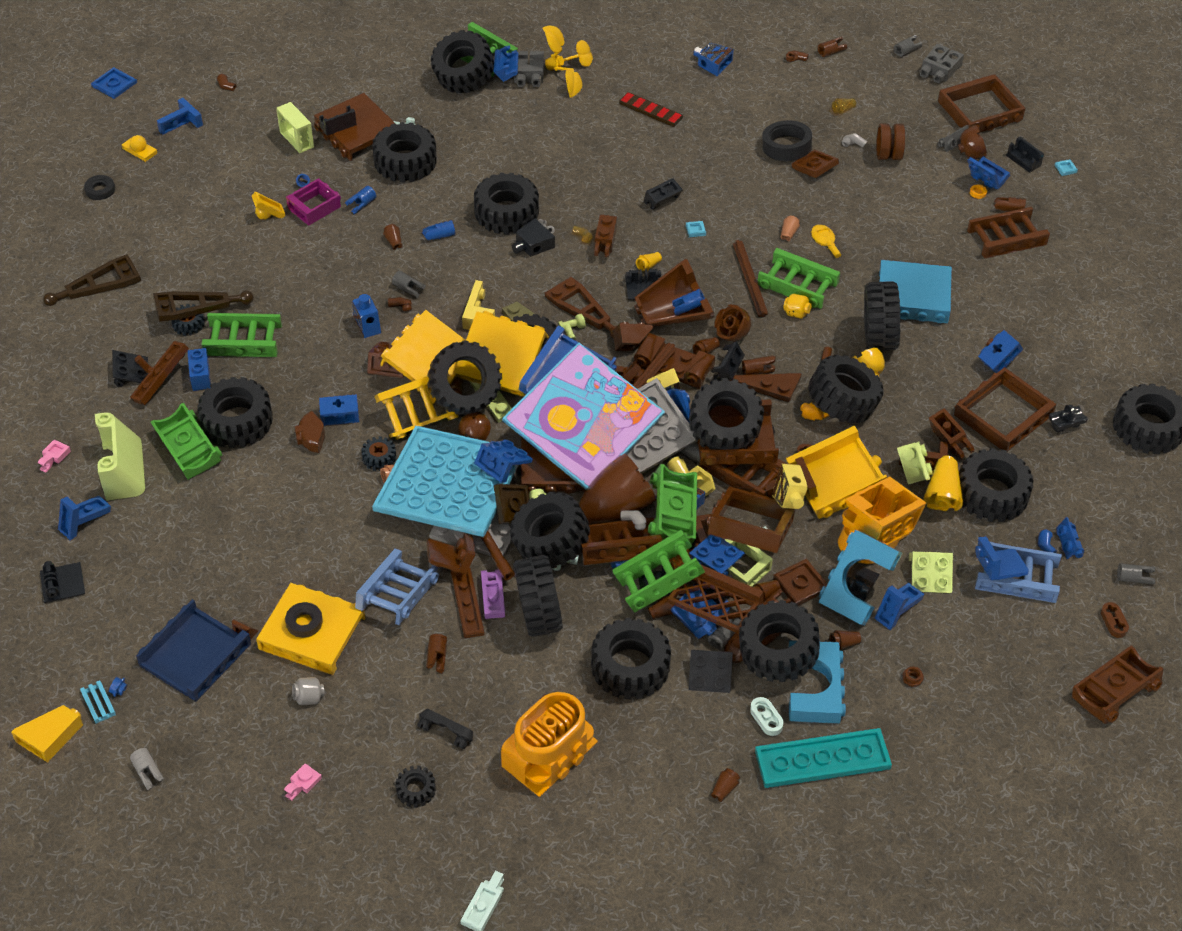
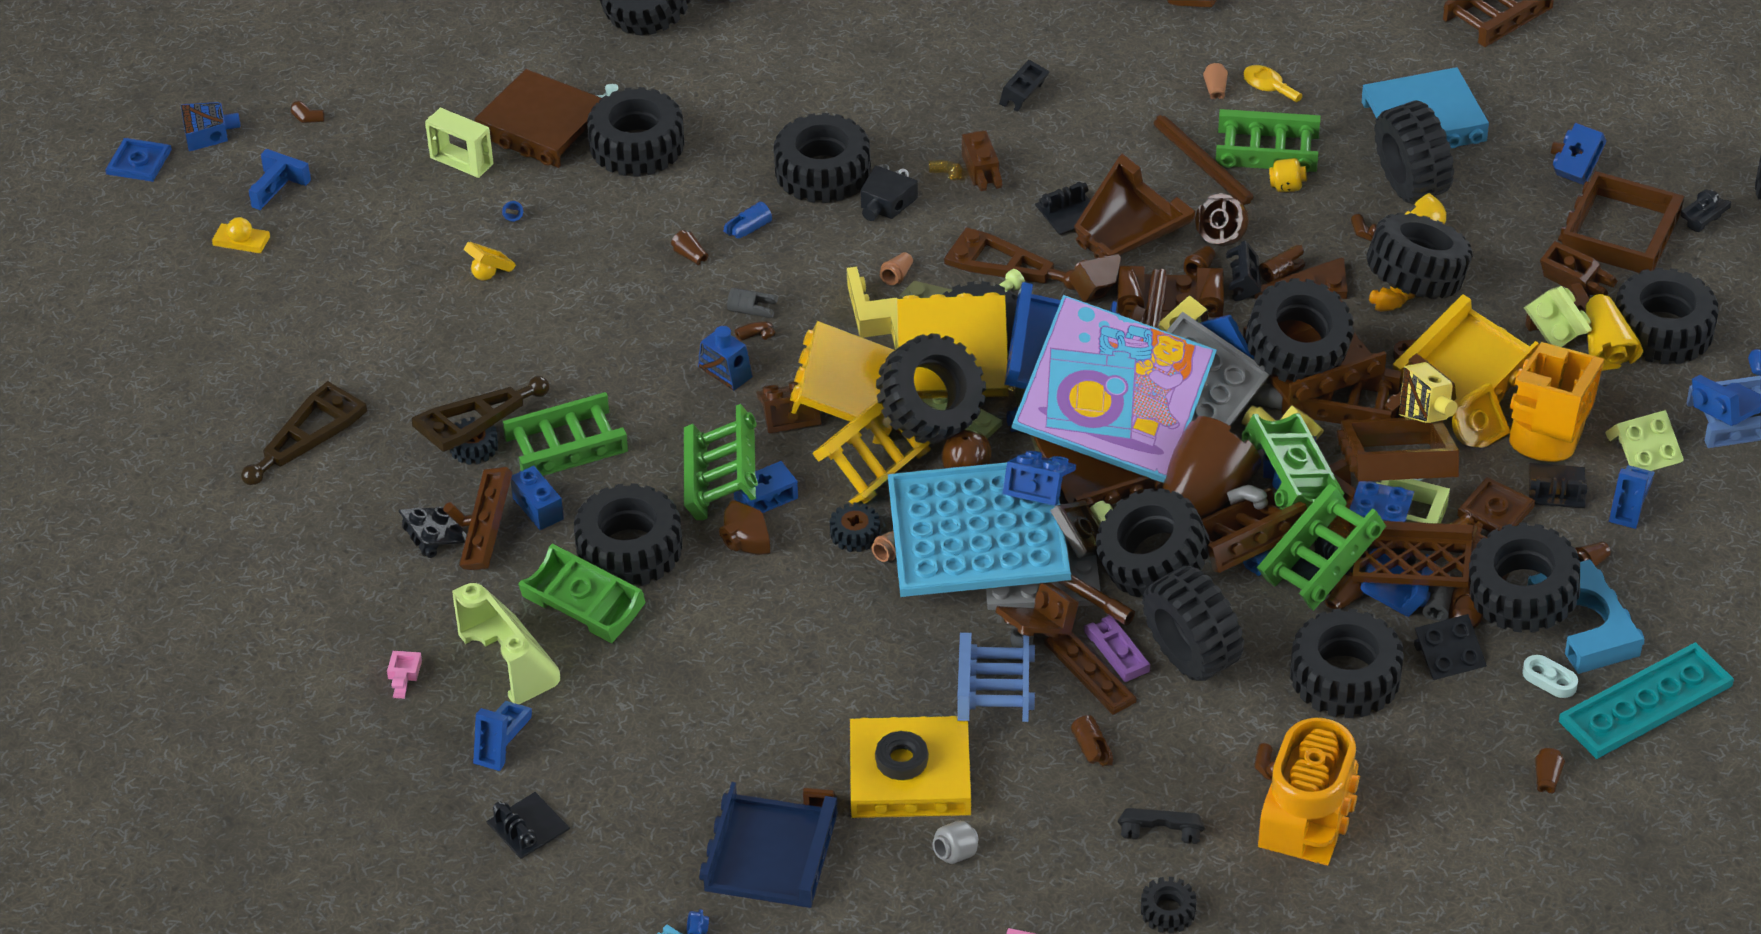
camera: 20 degrees left, 5 degrees down
black tyre [84,175,116,200] -> none
magenta window [286,178,341,226] -> none
black hinge [319,105,357,136] -> none
blue hinge [345,186,376,214] -> none
yellow cone [636,252,662,271] -> none
blue hinge [672,289,705,315] -> none
medium azure tile [686,221,706,237] -> none
dark azure arch [819,530,902,625] -> none
reddish brown plate [902,666,924,687] -> none
none -> blue torso [181,102,241,151]
none -> bright green fence [684,404,758,520]
none -> nougat cone [880,252,913,285]
none -> yellow tile [1452,383,1510,448]

